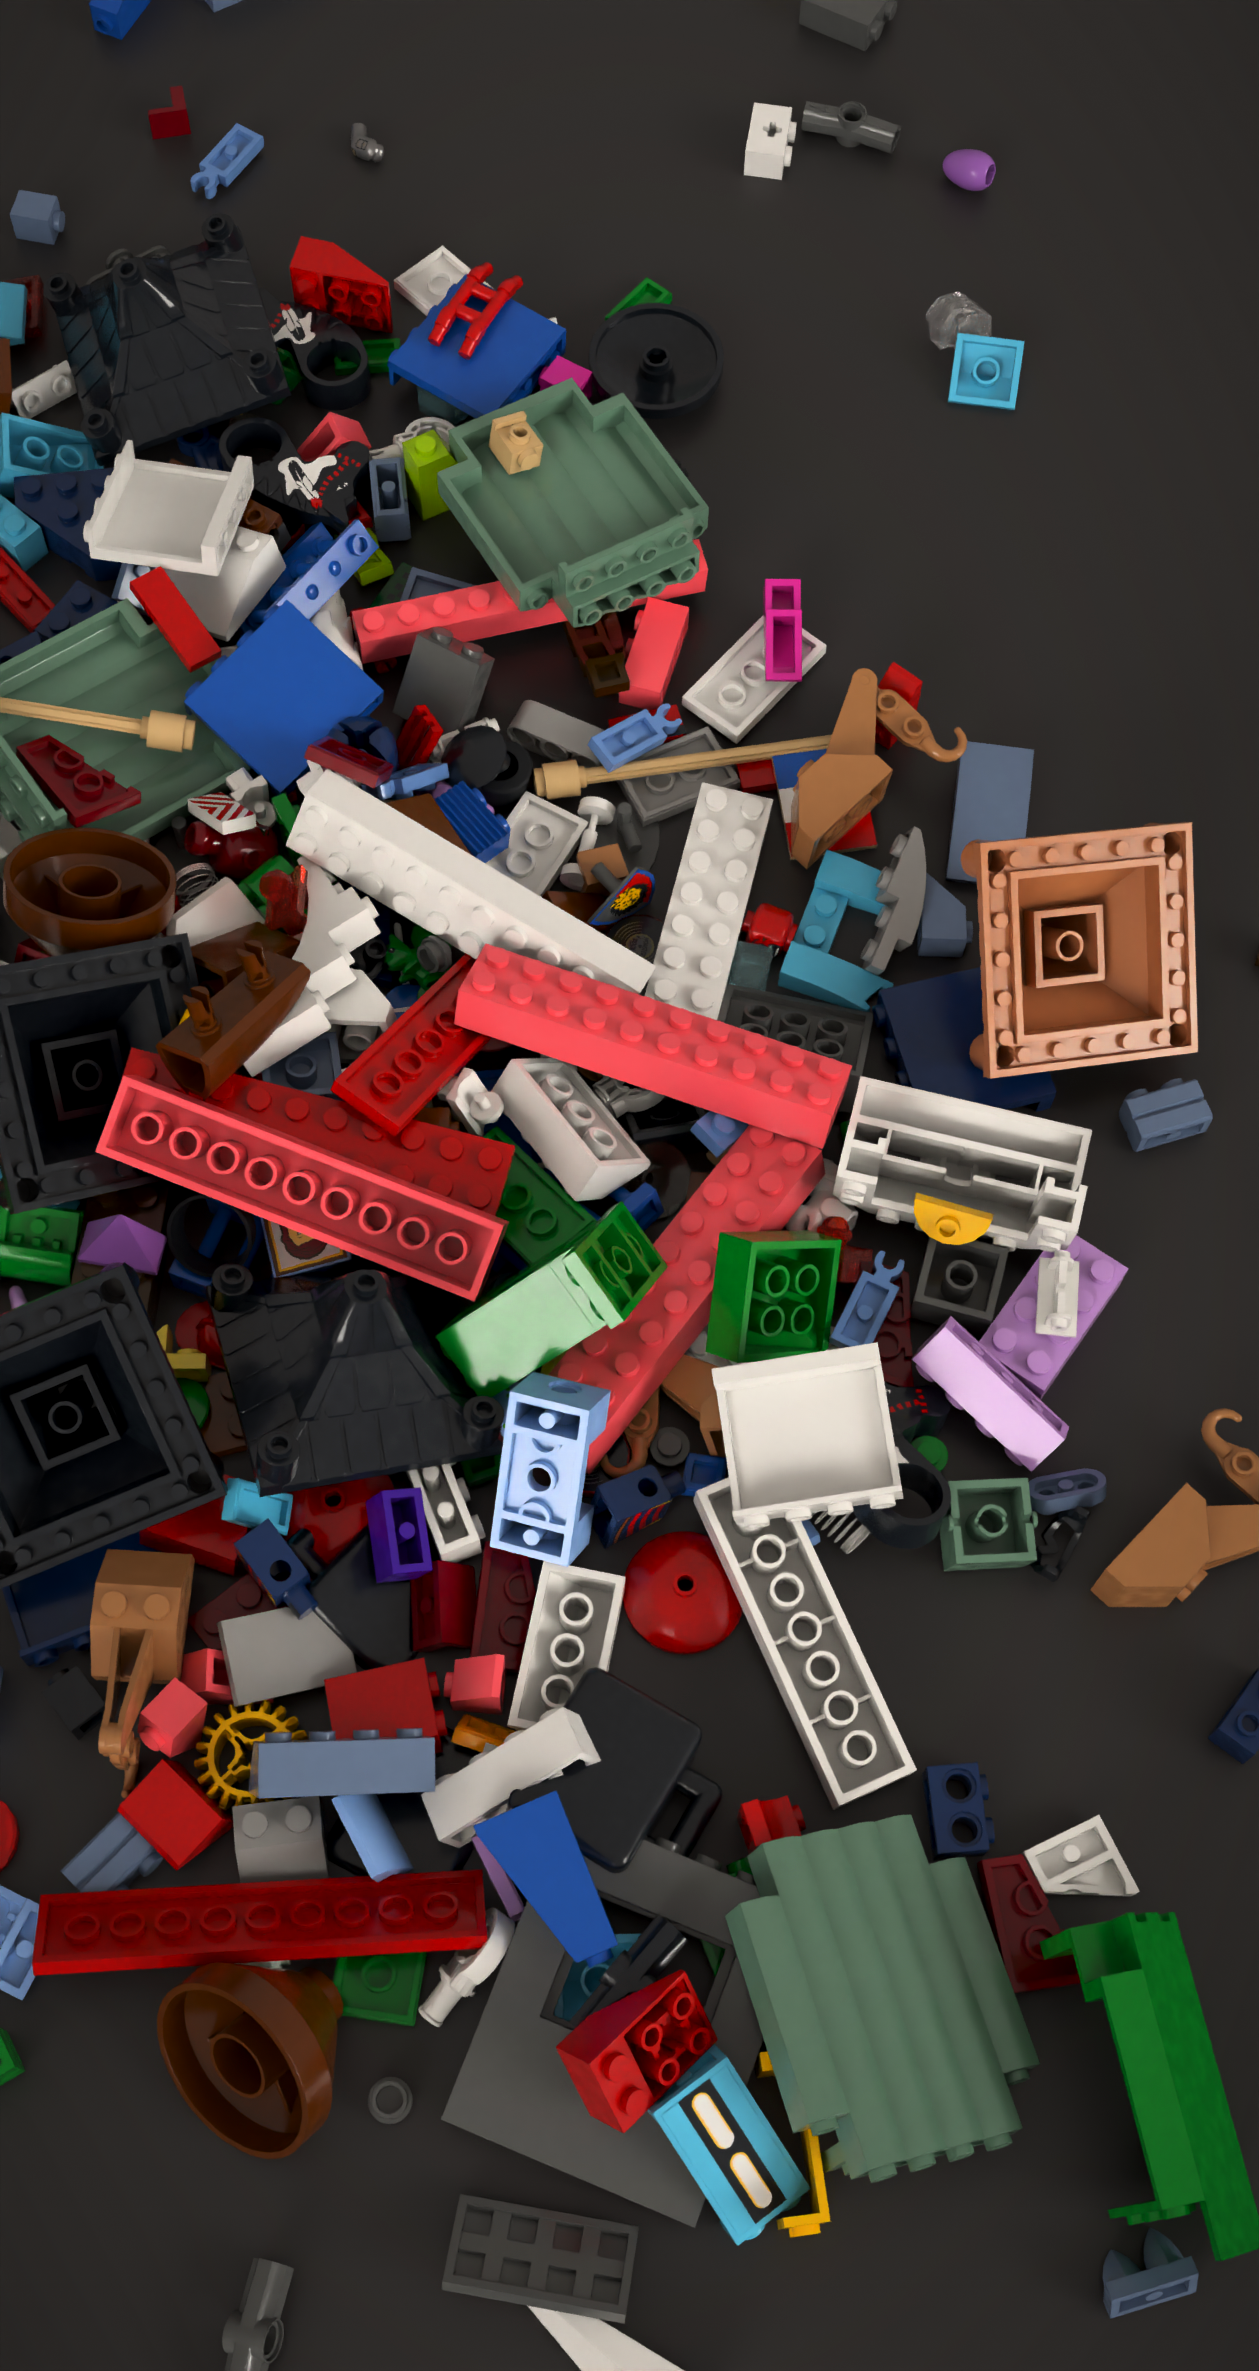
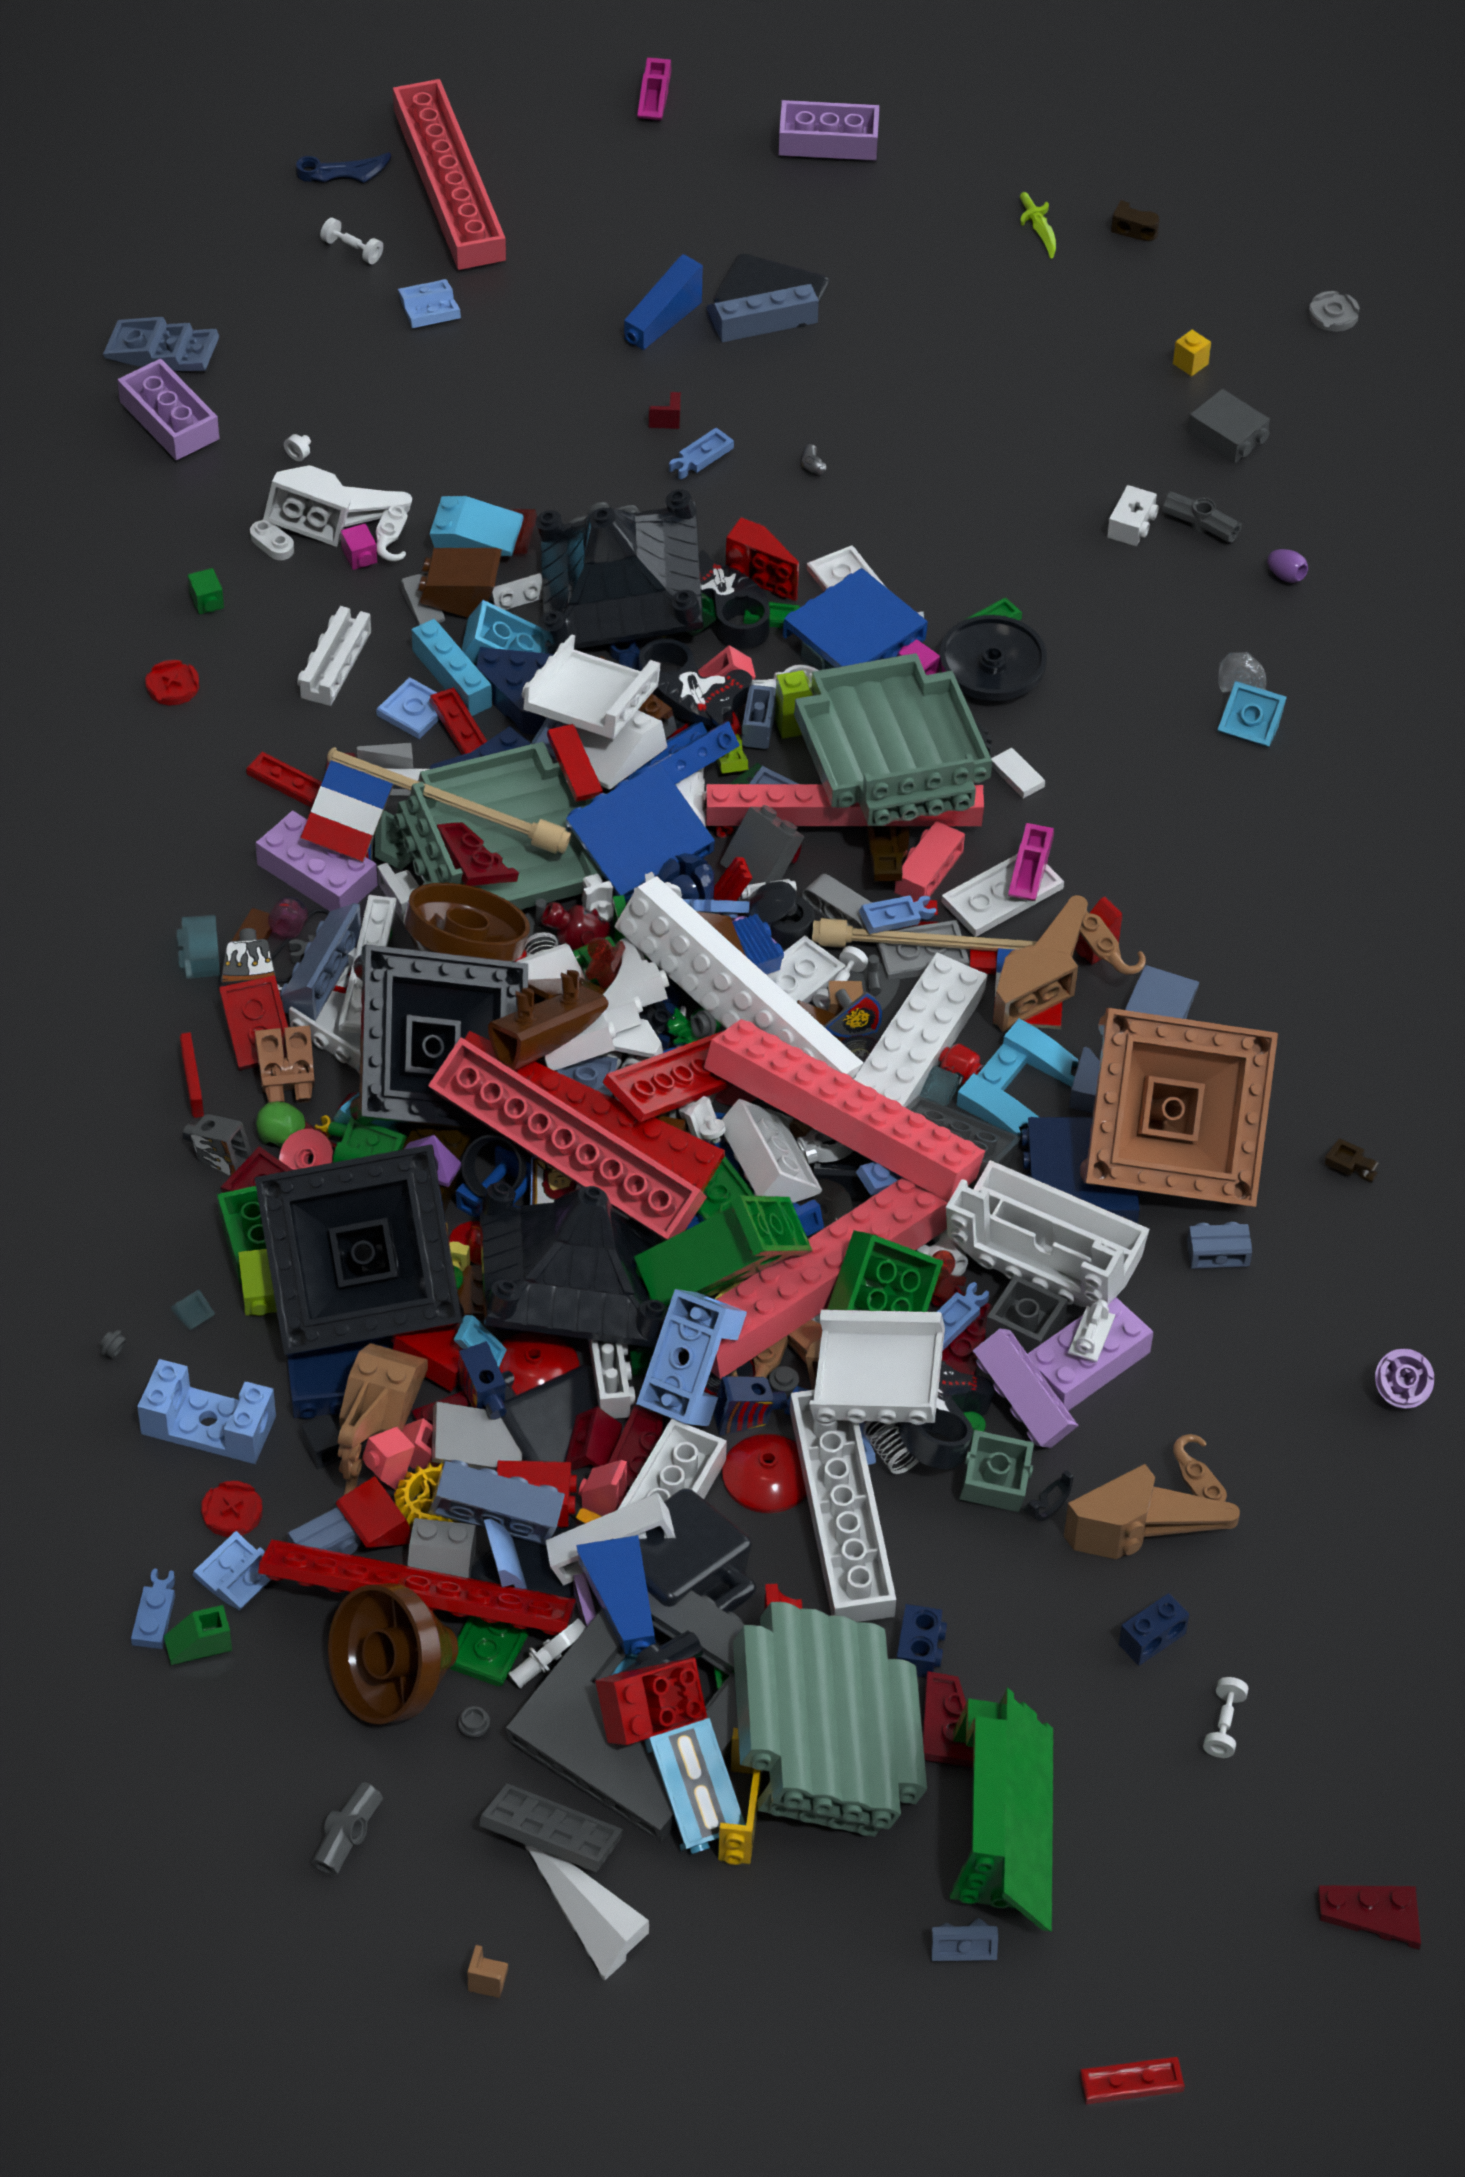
camera: 15 degrees right, 15 degrees down
sand blue brick [10,190,65,245] -> none
white tile [187,792,256,835] -> none
dark red tile [304,736,394,788] -> none
dark purple brick [365,1487,433,1583] -> none
red piece [428,262,523,360] -> none
tan brick [488,411,543,475] -> none
light grey slope [860,826,926,976] -> none
yellow plate [914,1192,994,1245] -> none
white wing [1022,1815,1140,1897] -> none
sand blue plate [1029,1468,1107,1515] -> none
none -> white tile [991,747,1045,799]

